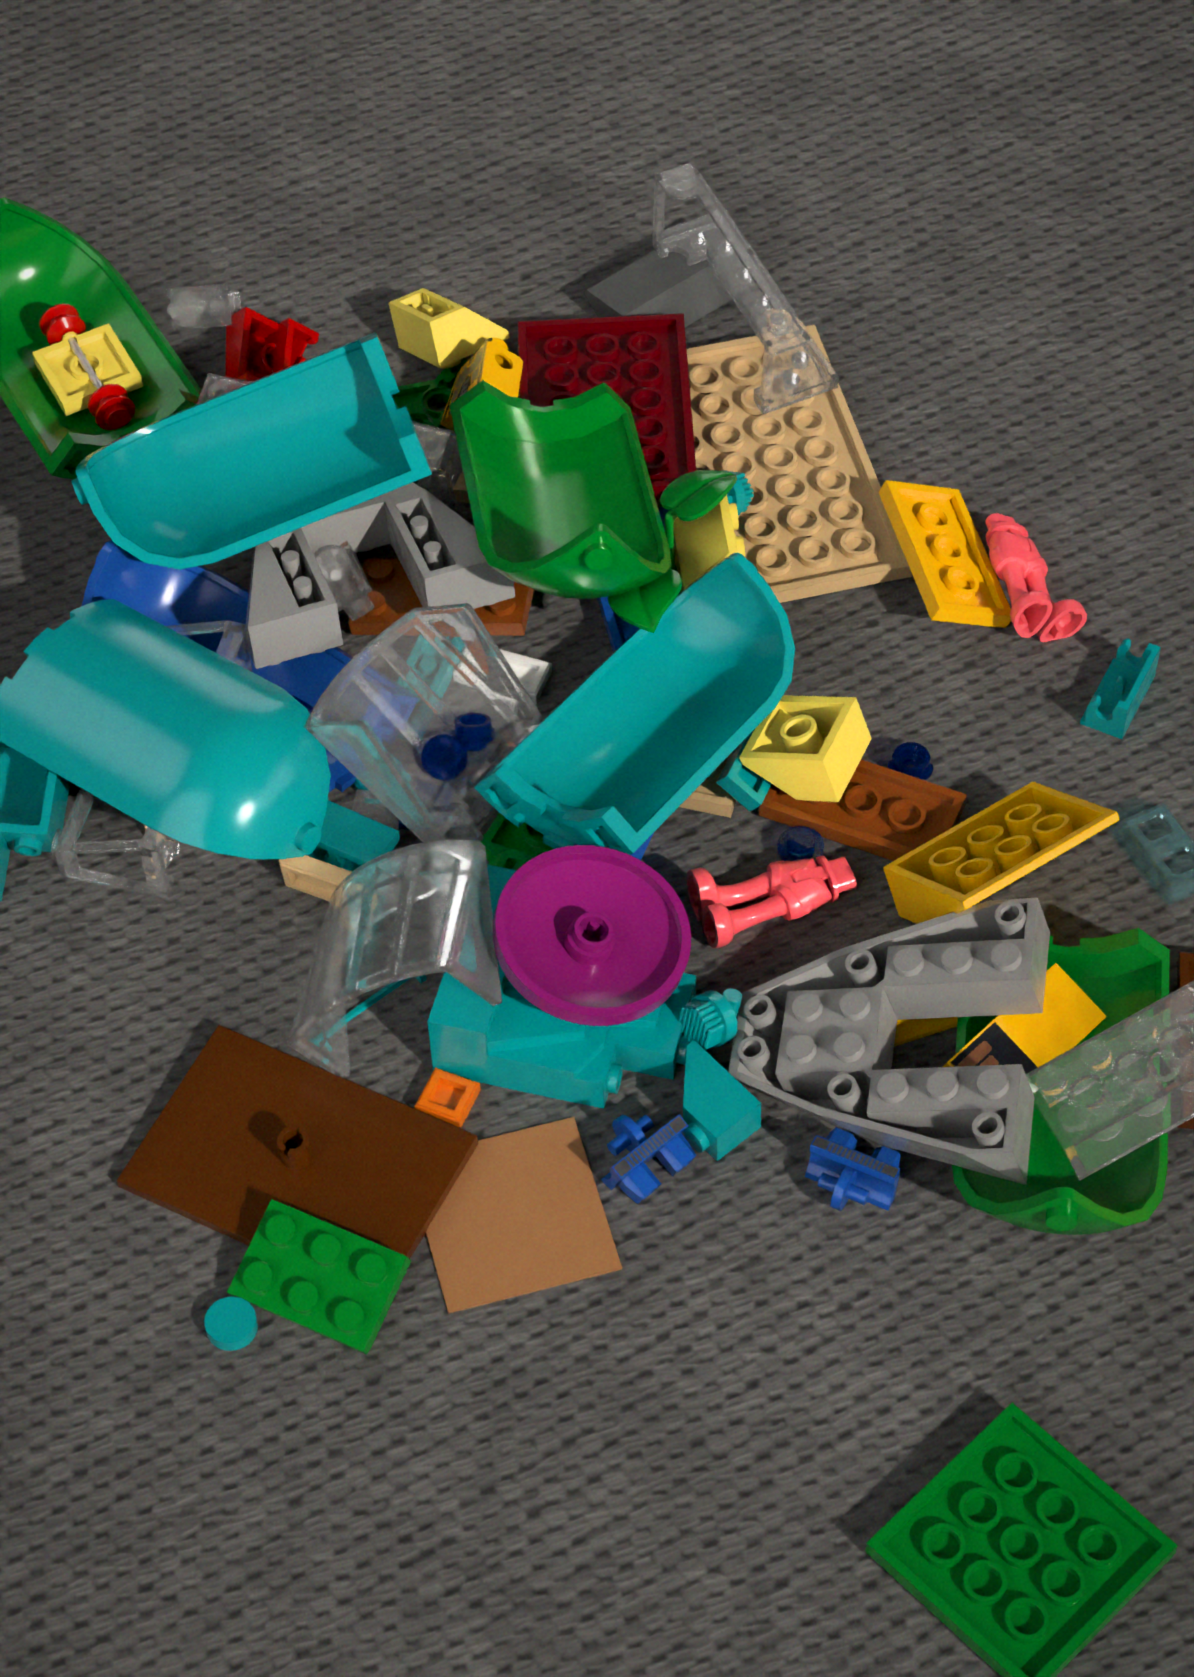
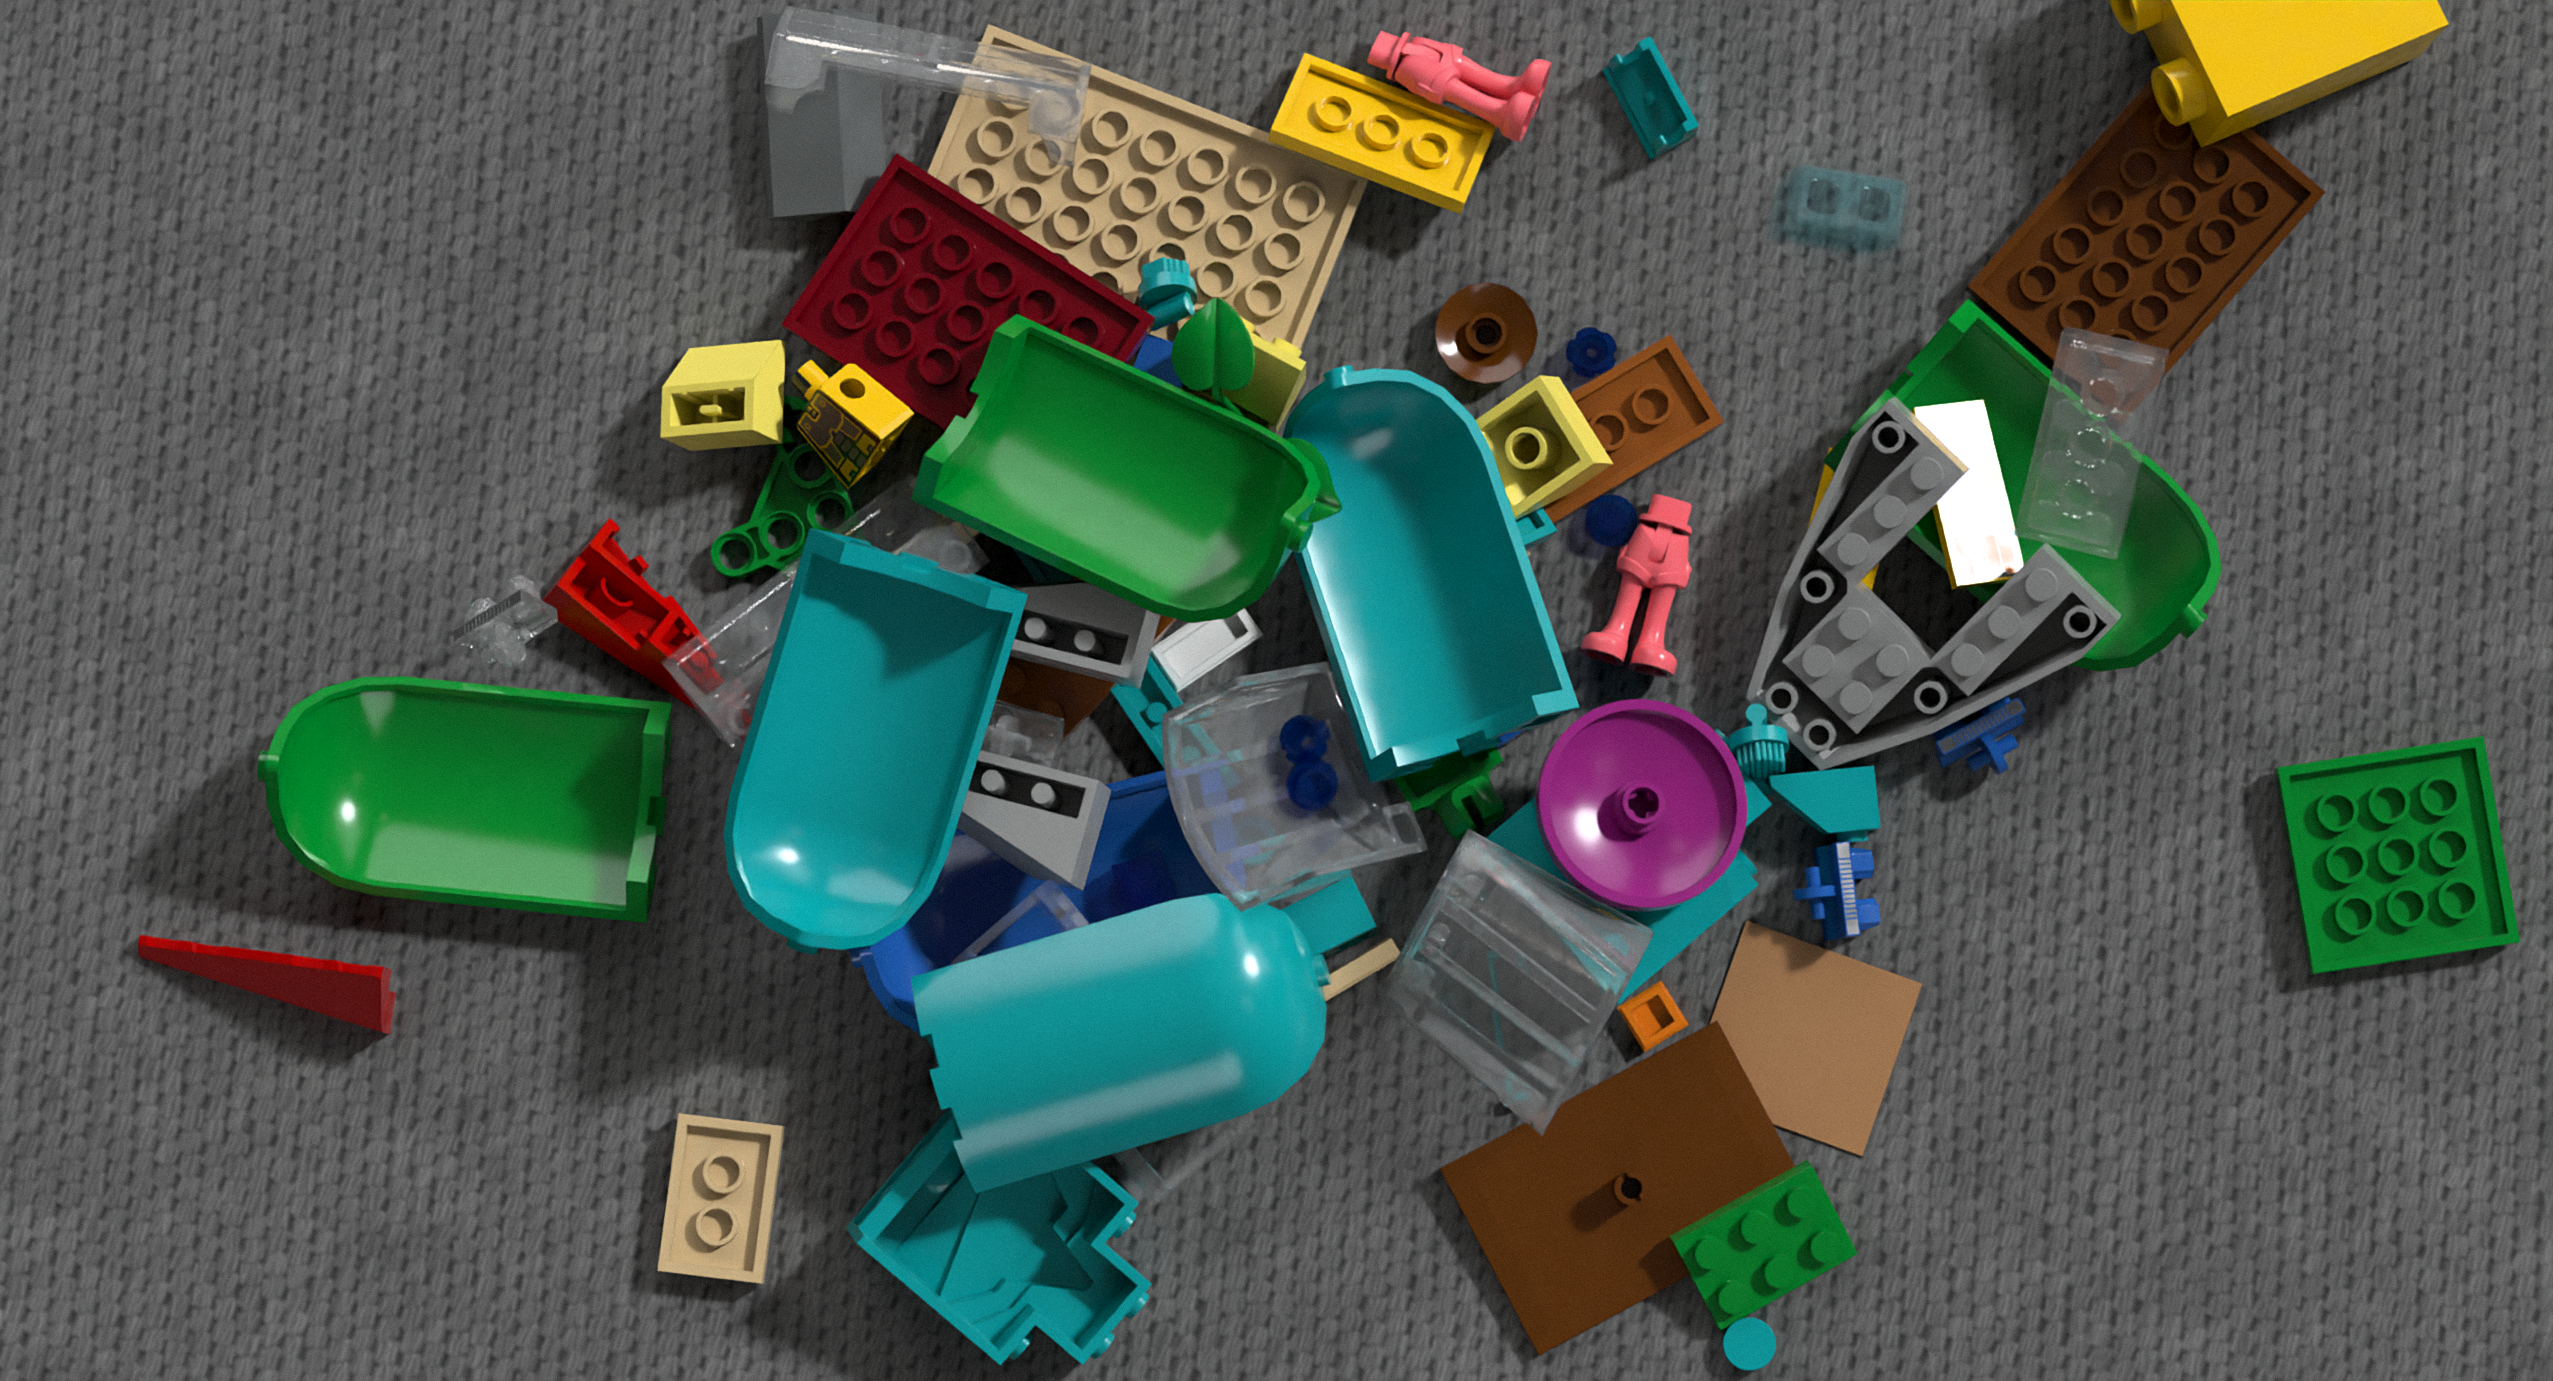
camera: 55 degrees left, 30 degrees up
light yellow plate [32,304,143,430] -> none
yellow slope [883,782,1120,924] -> none
none -> reddish brown dish [1434,282,1538,385]

